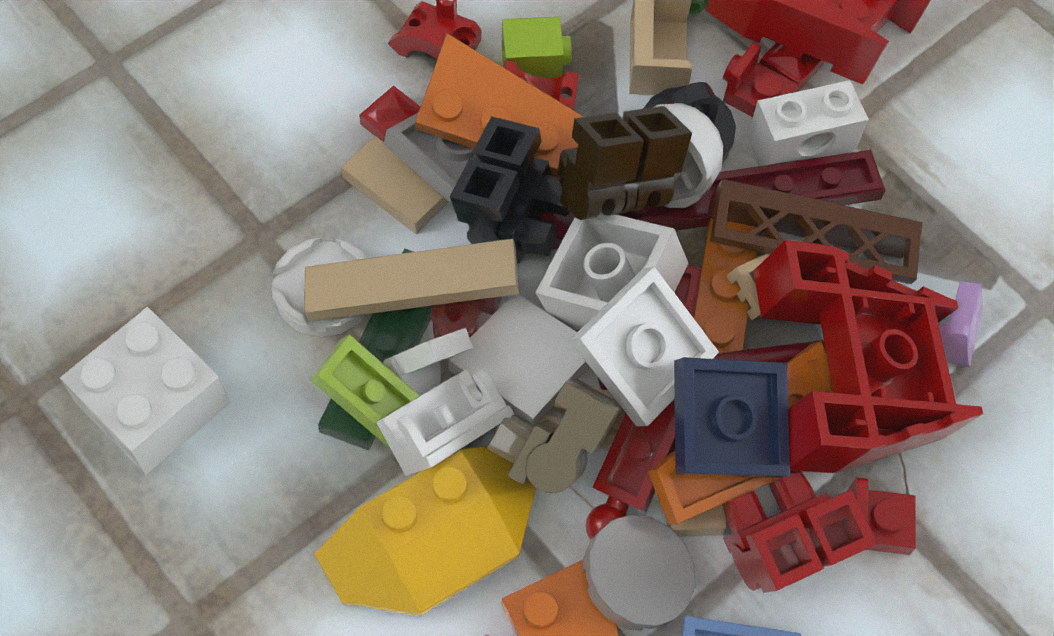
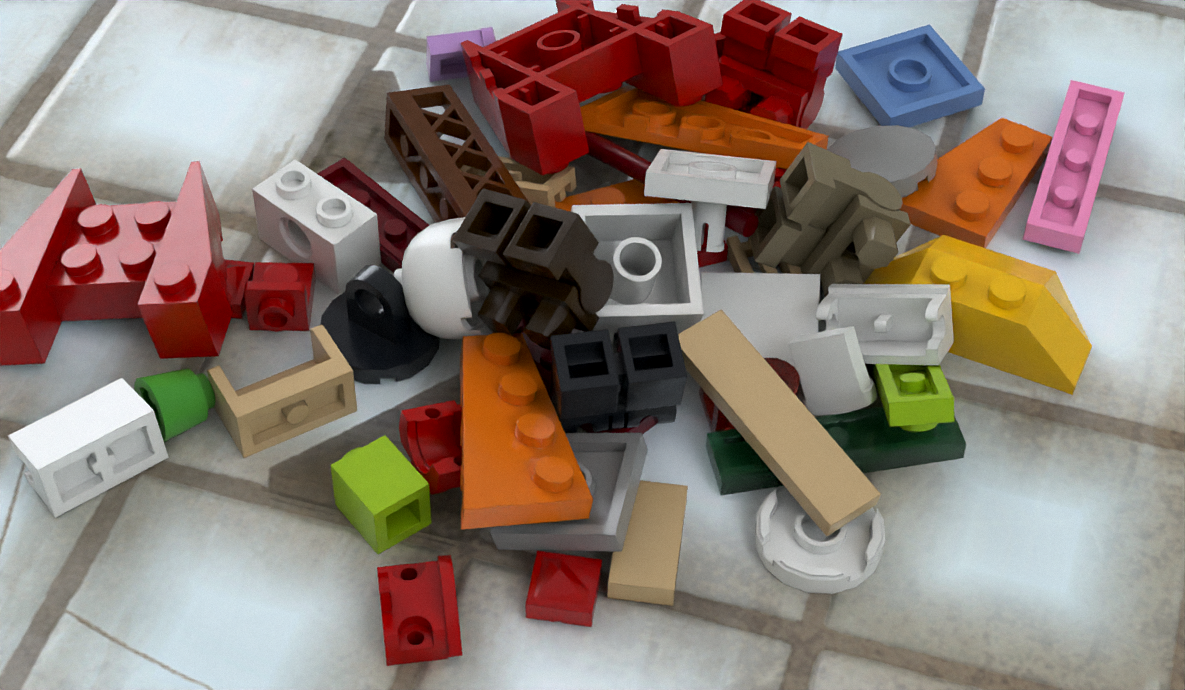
camera: 120 degrees left, 15 degrees down
white brick [60,307,230,475] -> none
dark blue plate [674,357,790,478] -> none

